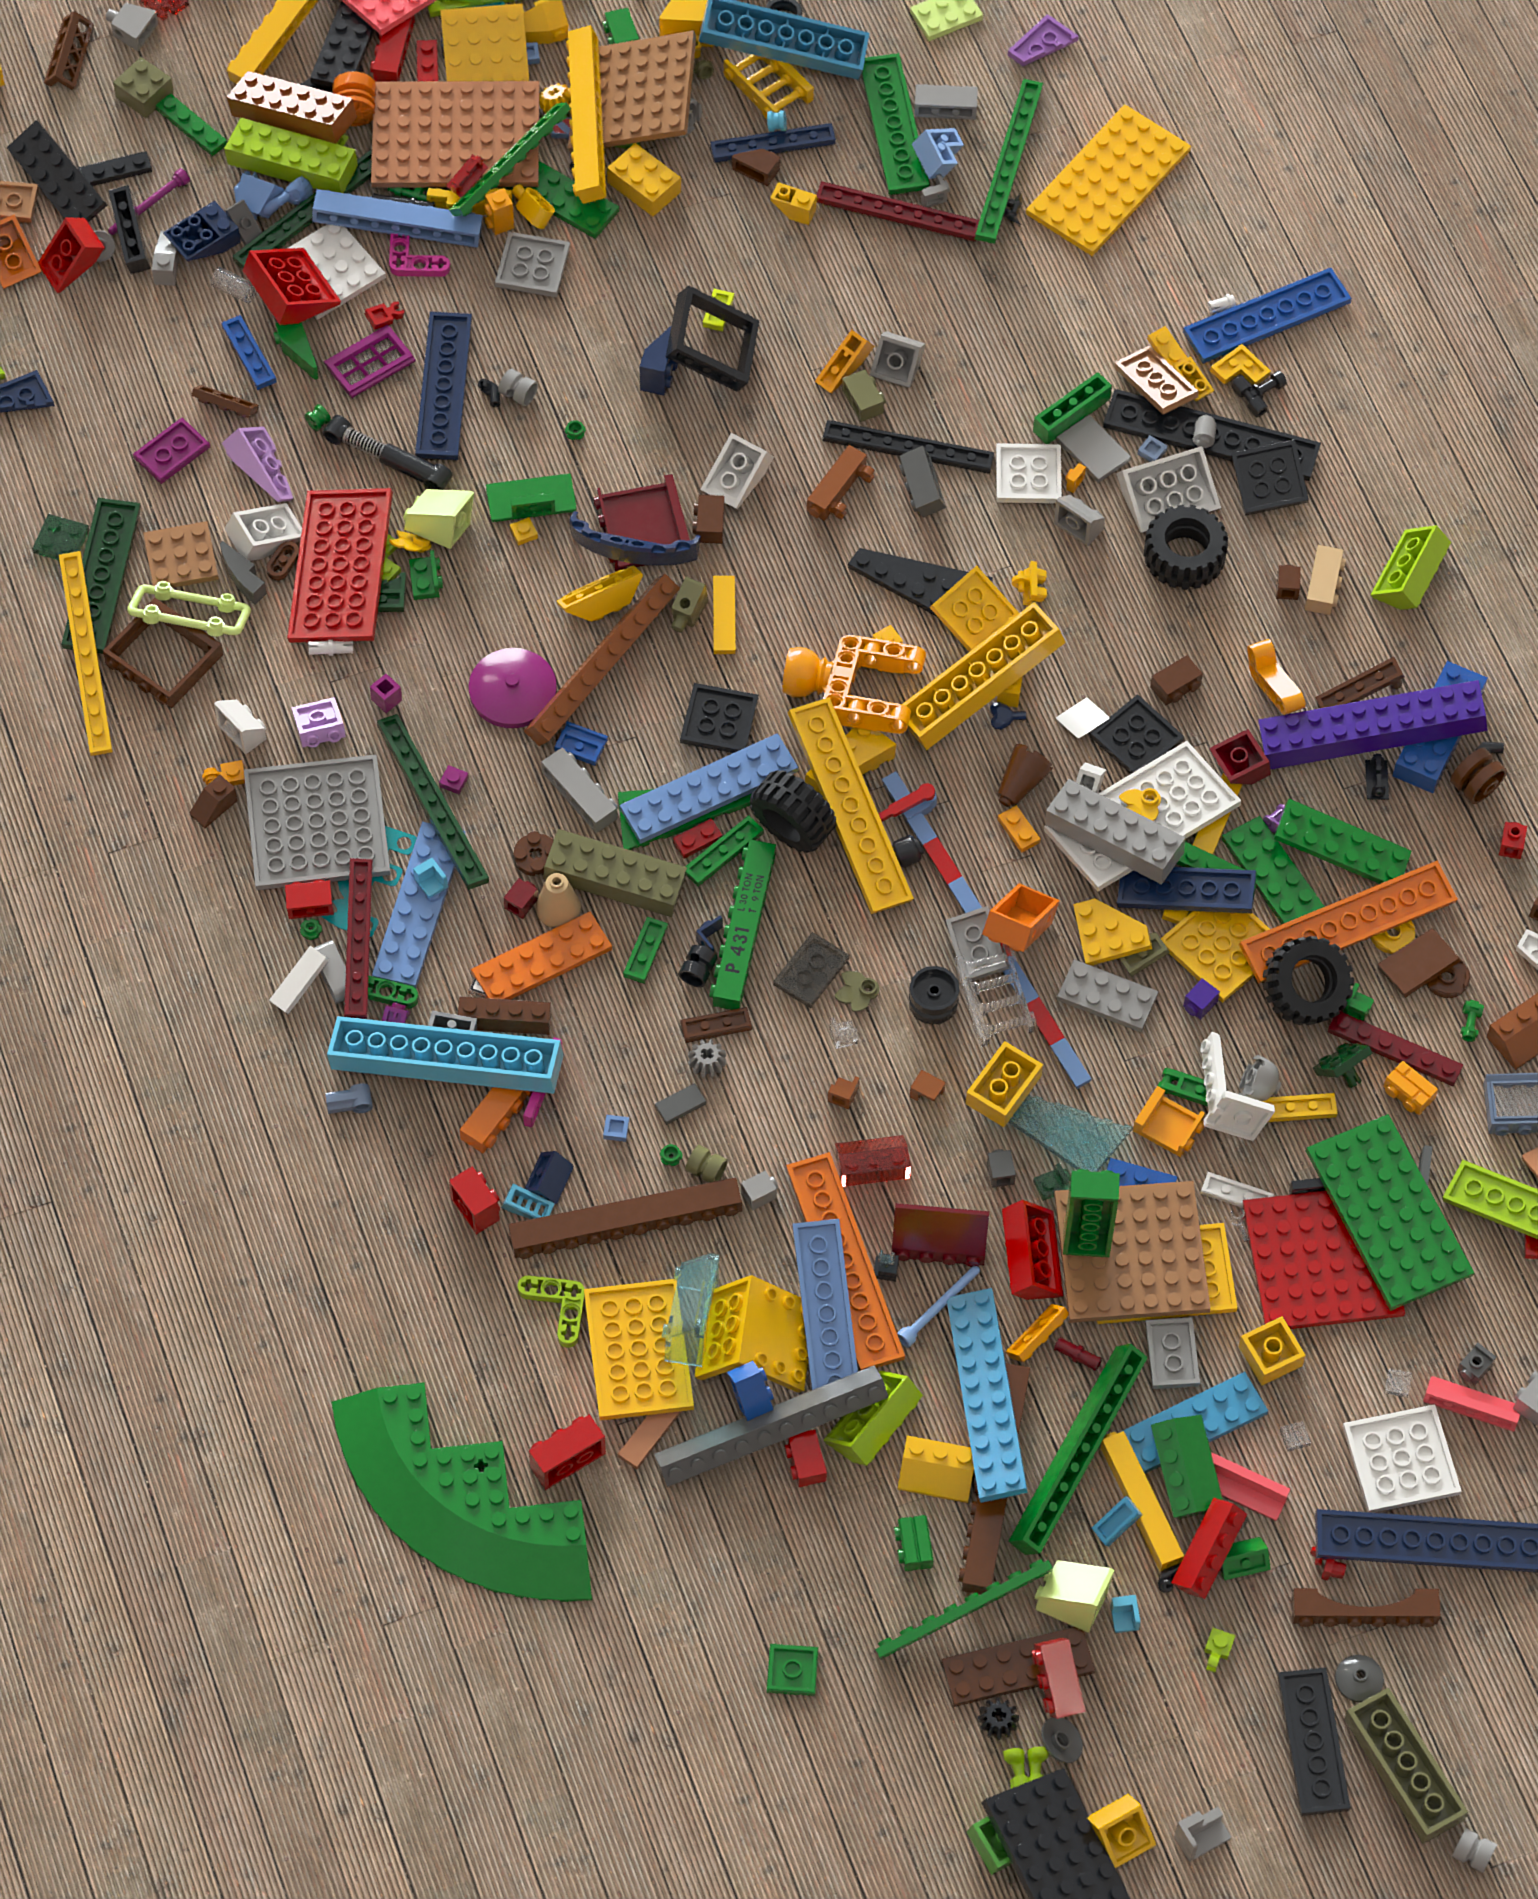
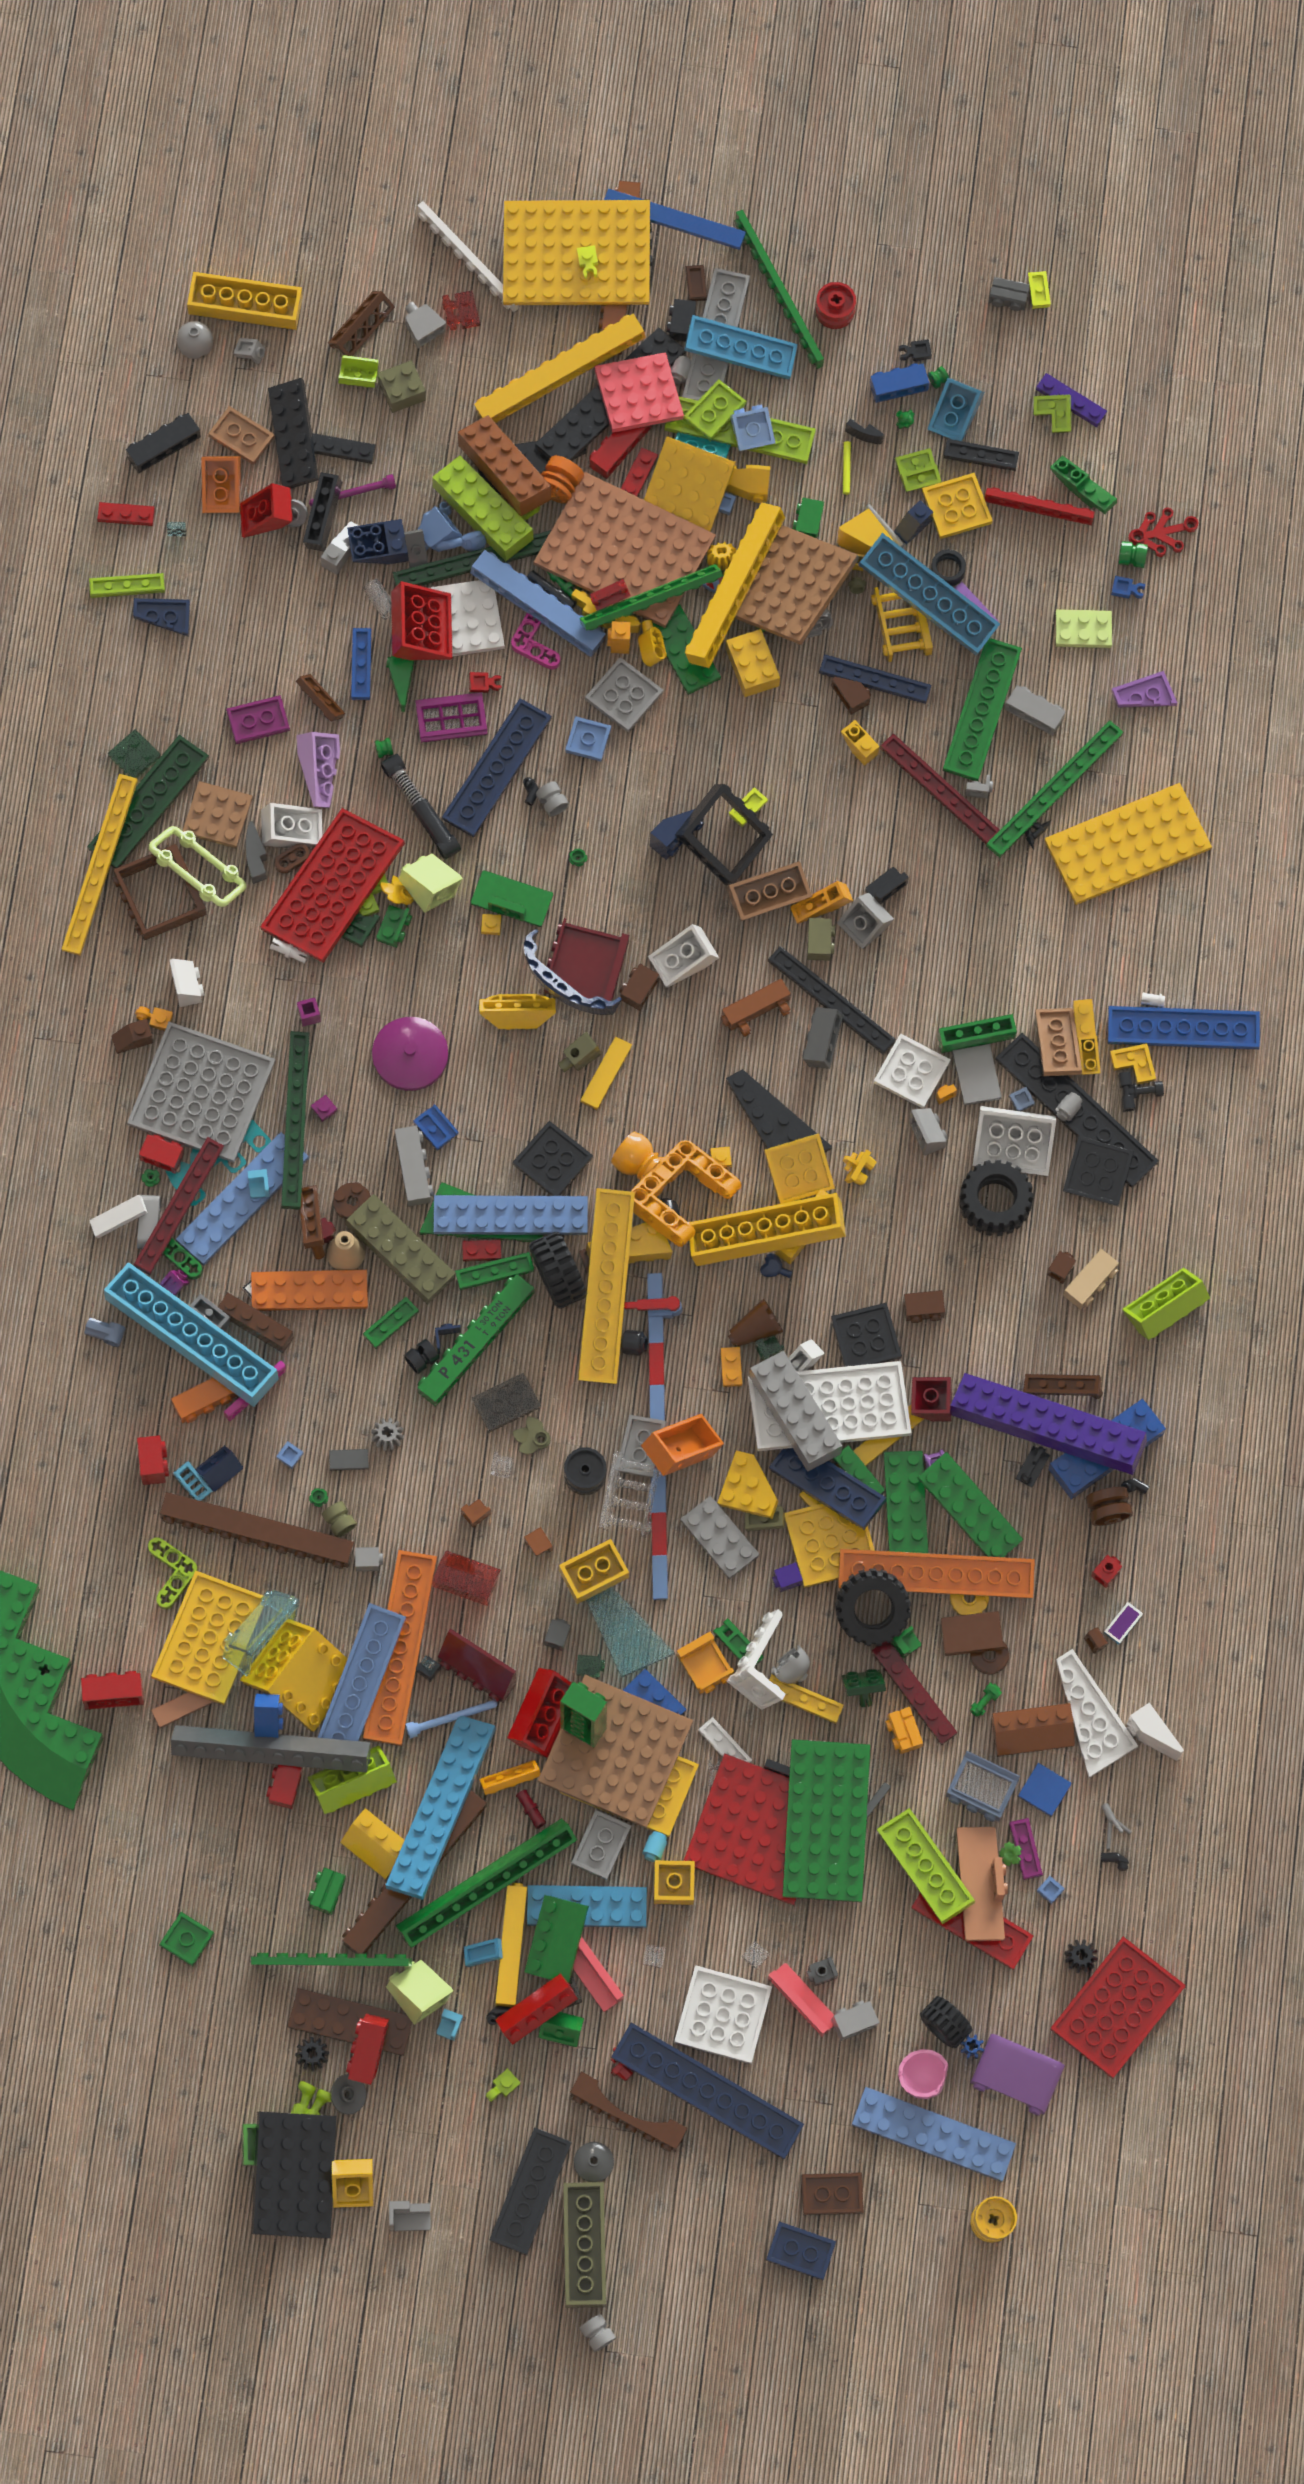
camera: 25 degrees right, 10 degrees up
green plate [155,93,227,157] -> none
lavender plate [292,697,346,748] -> none
dark orange brick [524,574,680,746] -> none
reddish brown tile [680,1007,752,1043] -> none
medium azure wheel [767,110,787,132] -> none
light blue brick [912,128,964,179] -> none
white sticker [1056,698,1109,738] -> none
yellow plate [1119,788,1161,821] -> none
light orange beam [1247,639,1306,715] -> none
none -> reddish brown piece [300,1185,325,1260]
none -> lime bracket [338,355,378,388]
none -> medium blue plate [565,716,611,762]
none -> medium azure brick [642,1831,667,1862]
none -> medium nougat slope [727,861,812,921]
none -> clear green panel [755,1336,785,1361]
none -> black panel [865,867,909,905]

